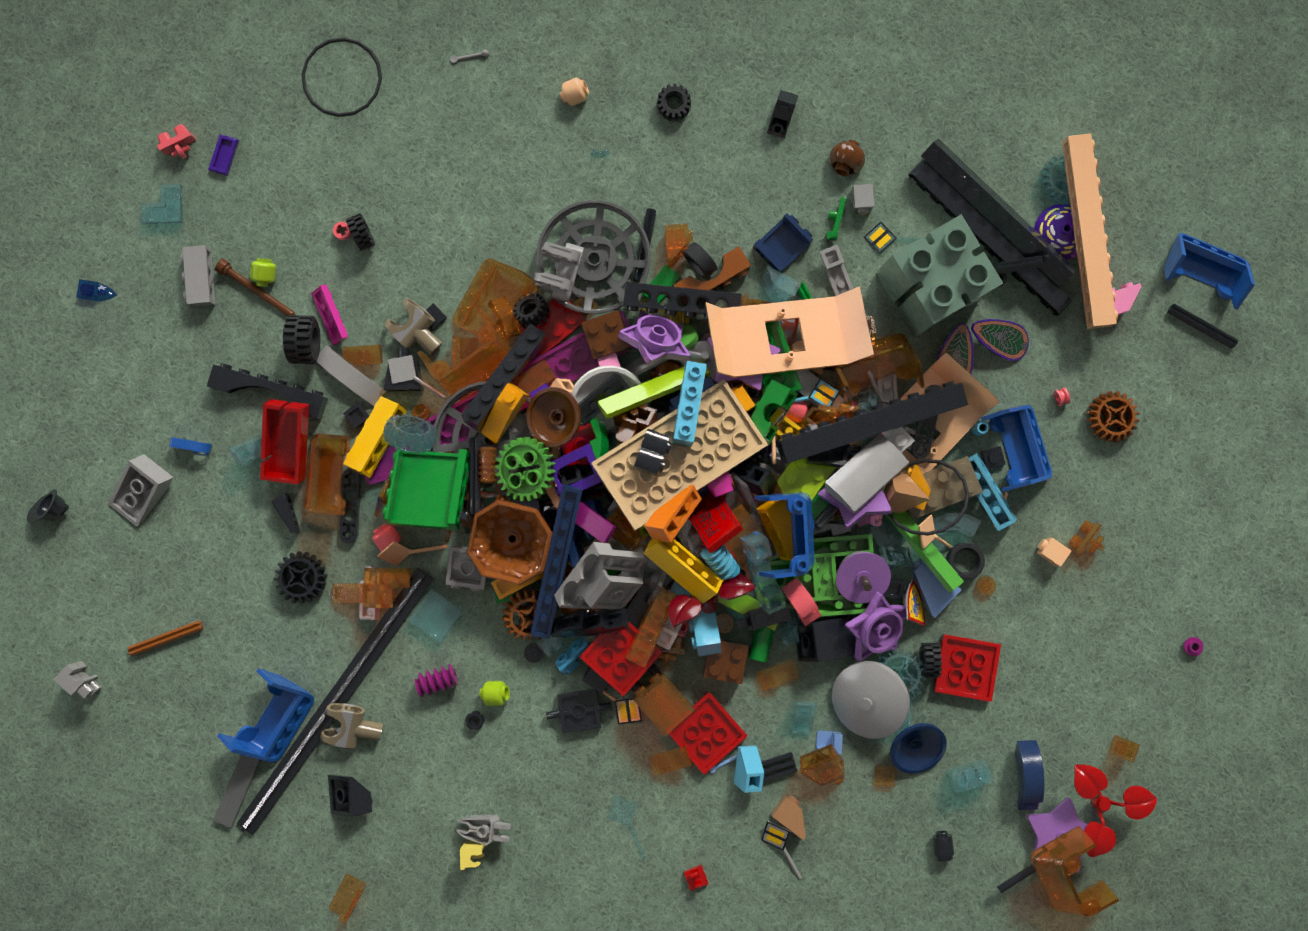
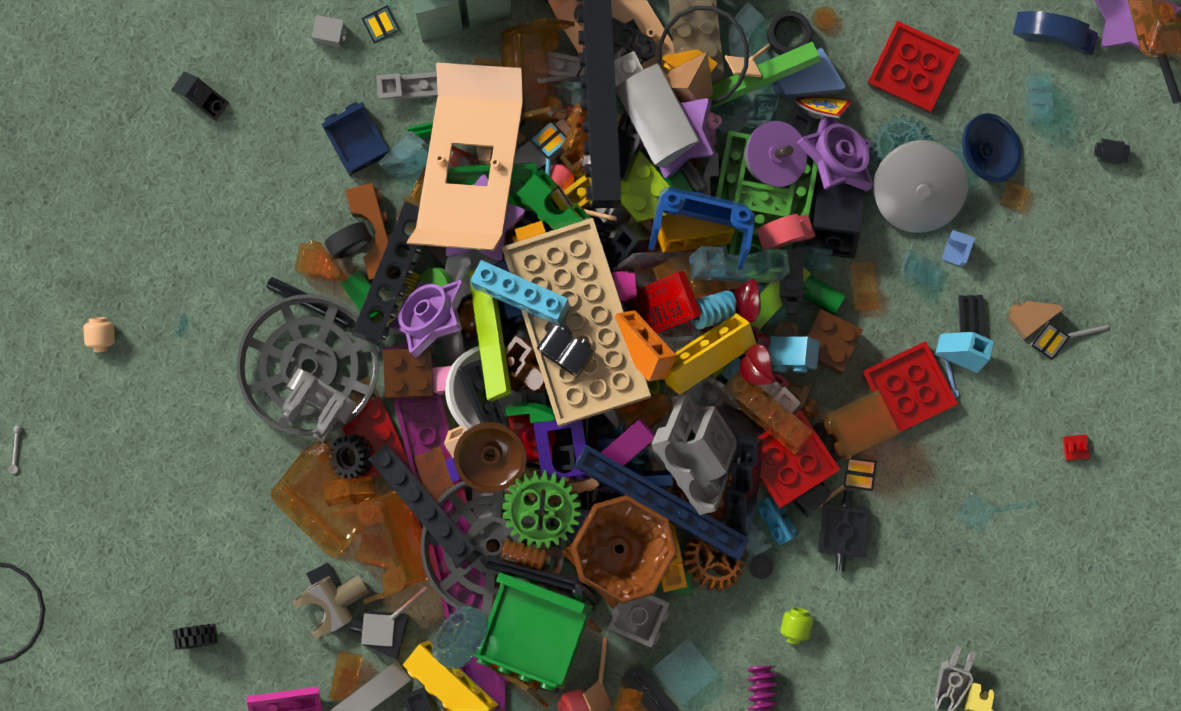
camera: 70 degrees left, 5 degrees down
coral bush [333,222,351,240] -> none
clear orange plate [412,404,431,423] -> none
black plate [465,711,485,730] -> none
light orange slope [481,383,530,444] -> none
clear orange tile [648,746,691,776] -> none
black tyre [657,84,691,121] -> none
clear orange torso [800,744,845,786] -> none
green piece [826,196,846,242] -> none
reddish brown plant [830,140,865,177] -> none
black tyre [919,642,942,678] -> none

